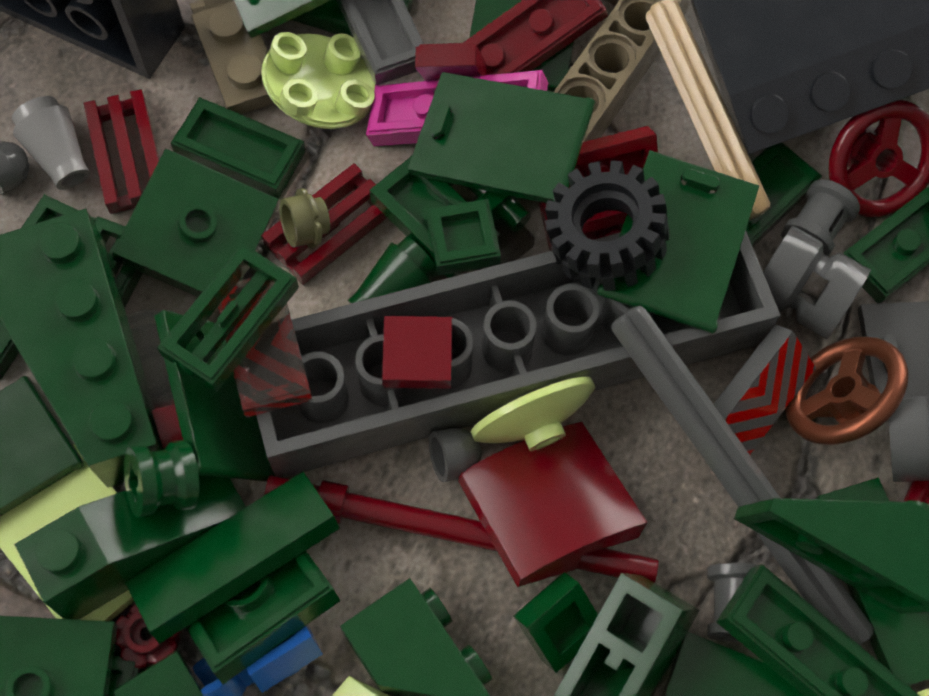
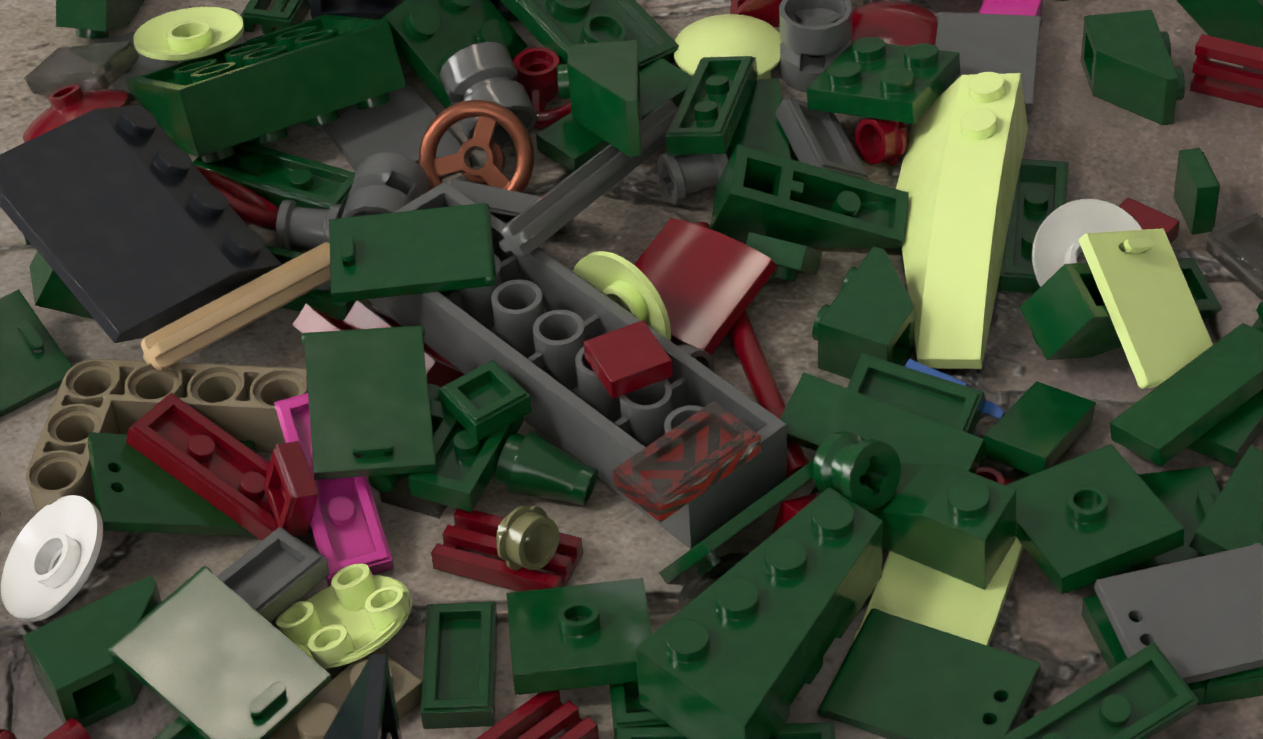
camera: 110 degrees left, 25 degrees down
dark green tile [157,243,299,393] -> none
black tyre [545,161,669,291] -> none

